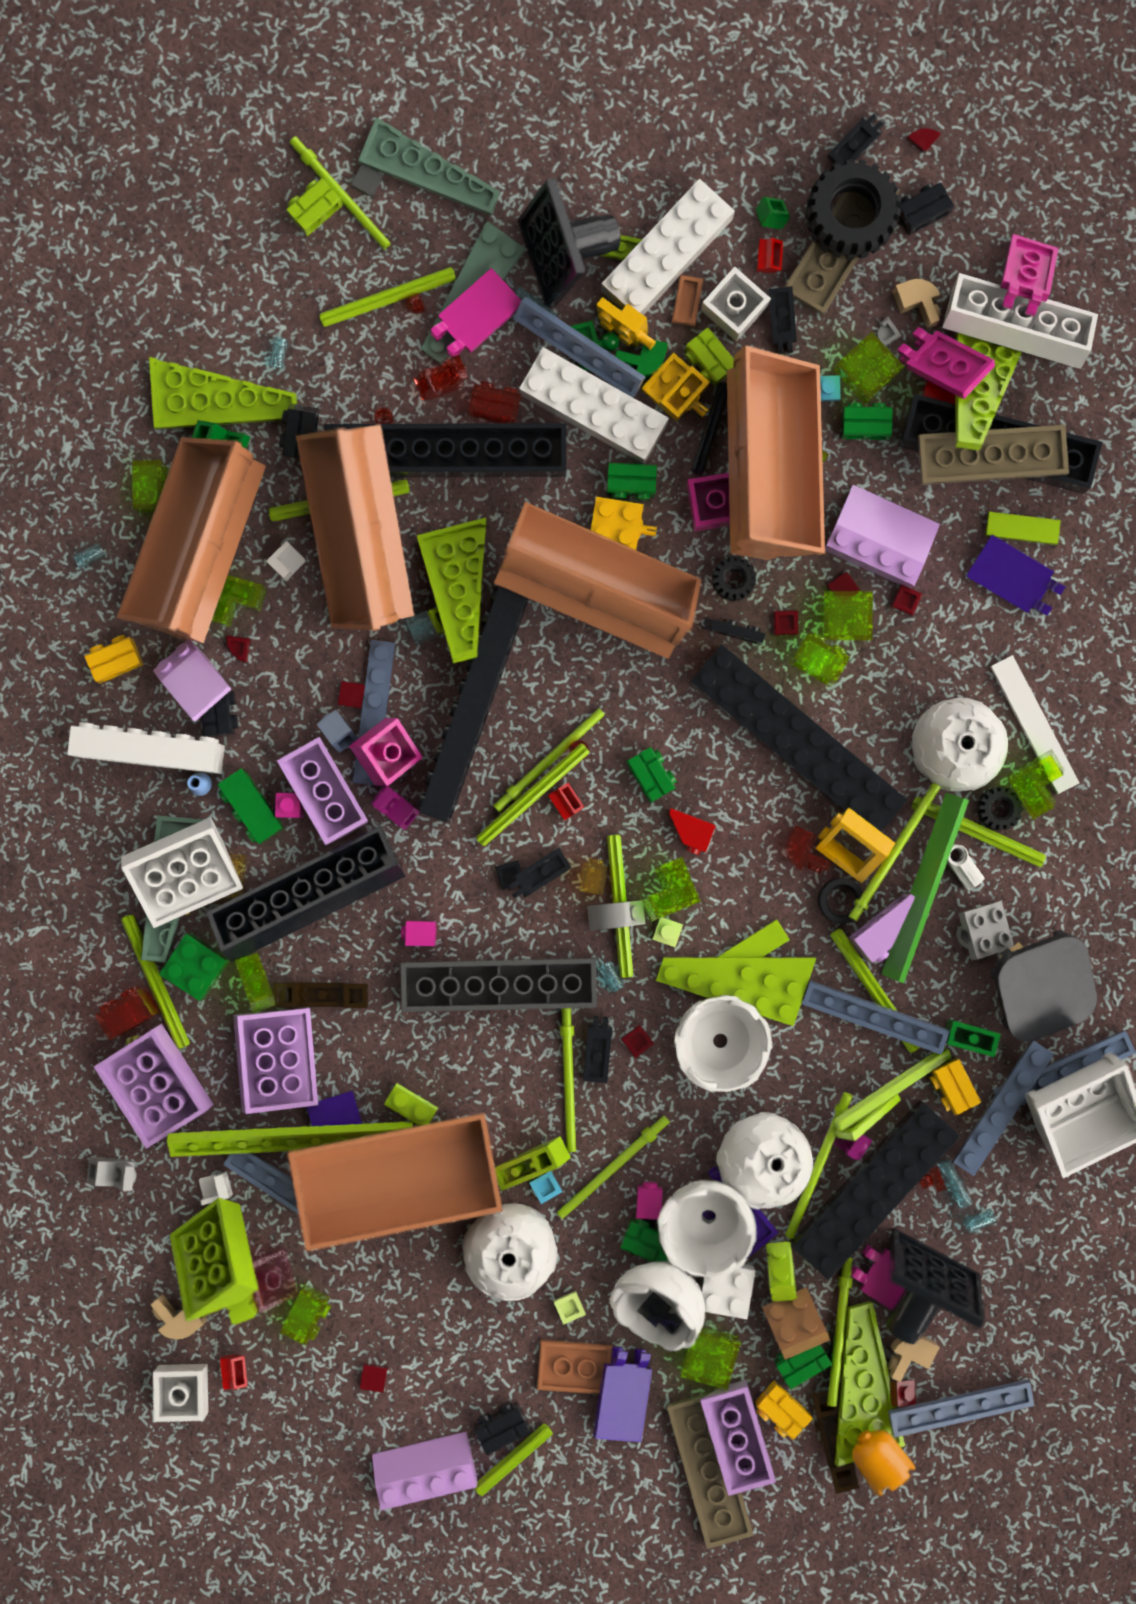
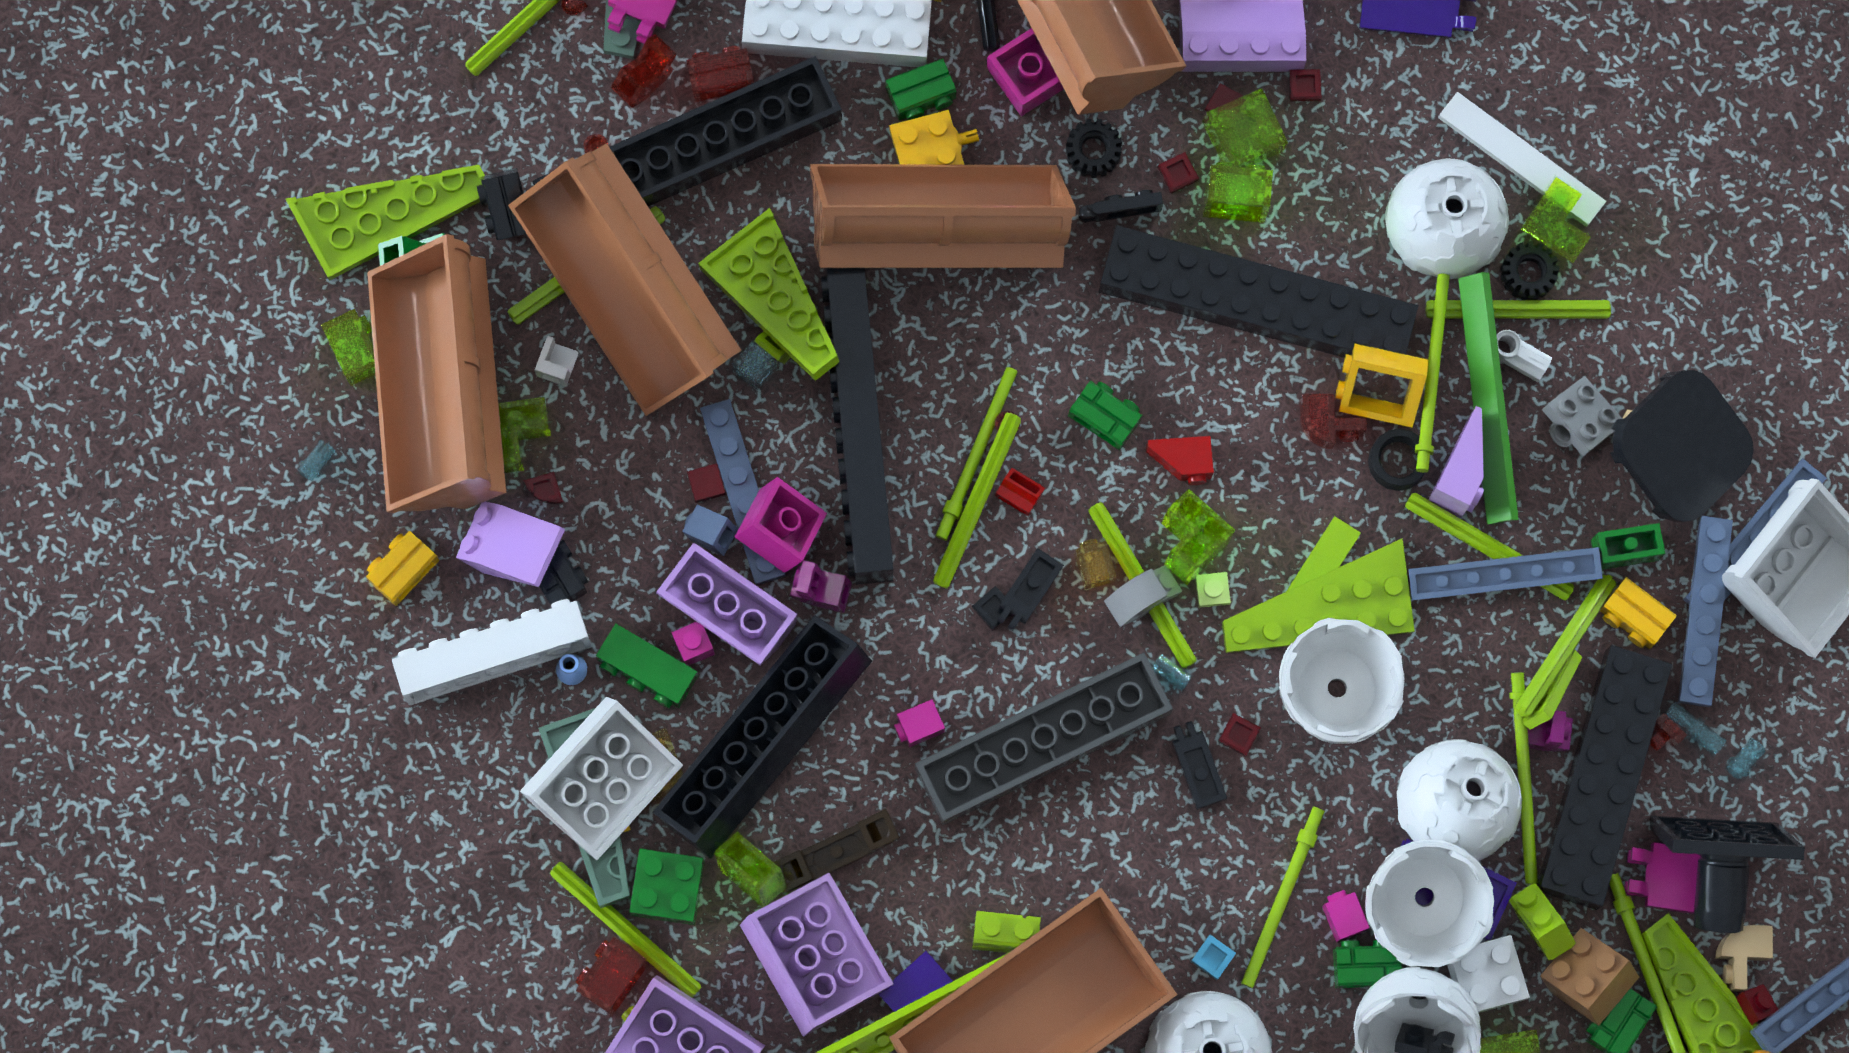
camera: 30 degrees left, 10 degrees down
clear light blue pin [268,337,290,369] -> none
lime slope [495,1136,571,1191] -> none
lime bar [560,1008,576,1152] -> none

